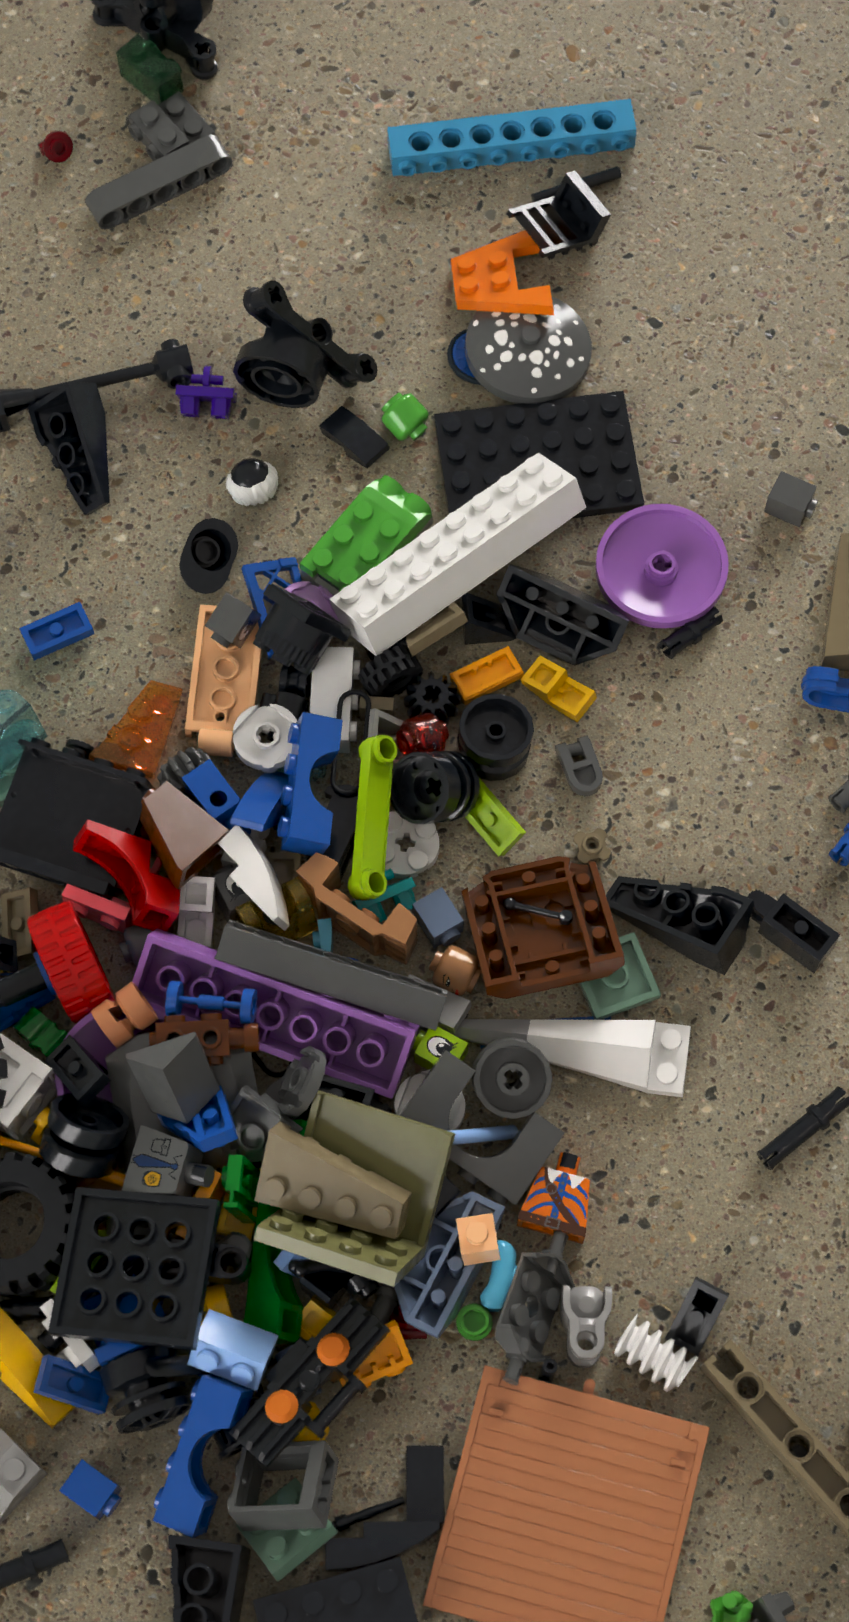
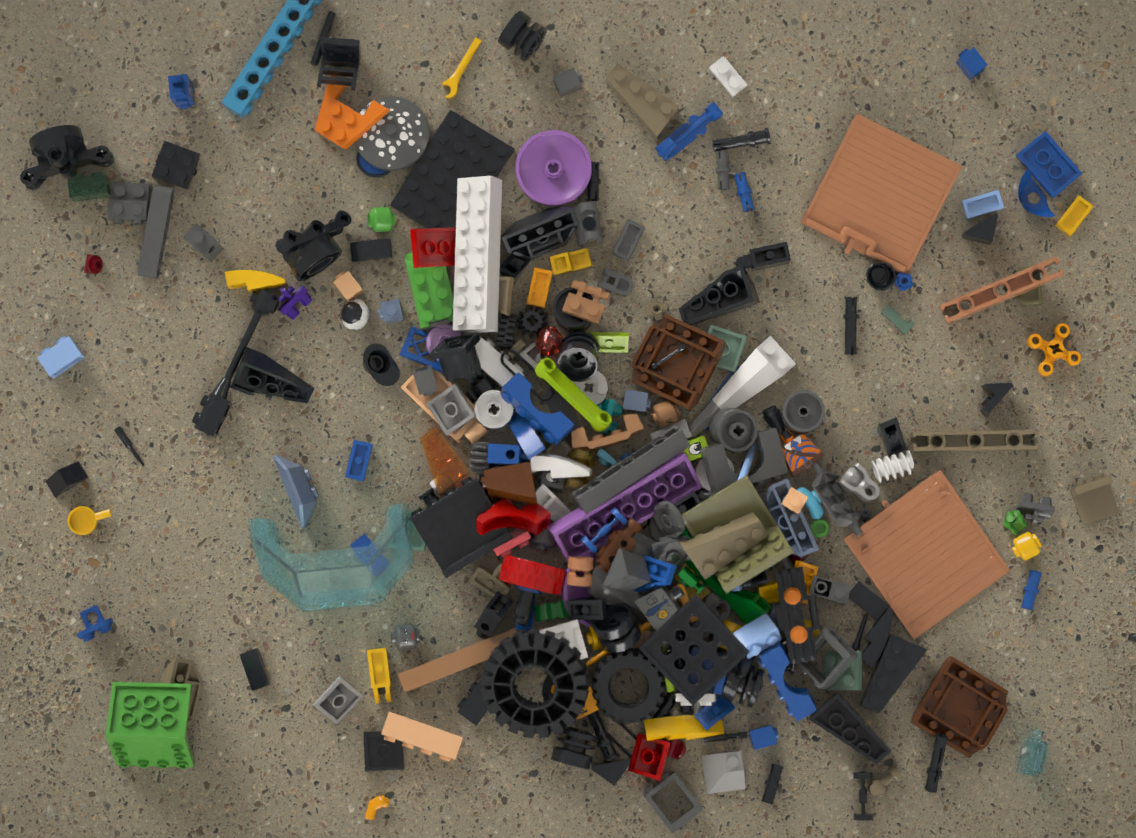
camera: 50 degrees left, 15 degrees up
none -> black plate [151,141,201,190]
none -> blue hinge [168,74,195,109]
none -> dark grey torso [183,223,224,262]
none -> yellow slope [225,270,287,293]
none -> light nougat brick [333,271,364,302]
none -> sand blue brick [378,299,404,324]
none -> red tile [410,227,456,268]
none -> light grey slope [426,383,476,436]
none -> yellow piece [442,37,482,99]
none -> black wheel [498,11,547,62]
none -> medium nougat plate [562,281,610,324]
none -> dark grey piece [573,201,603,247]
none -> dark grey plate [612,219,645,262]
none -> black piece [704,732,748,742]
none -> black cone [762,405,785,434]
none -> dark grey wheel [781,390,825,434]
none -> dark grey slope [809,575,851,605]

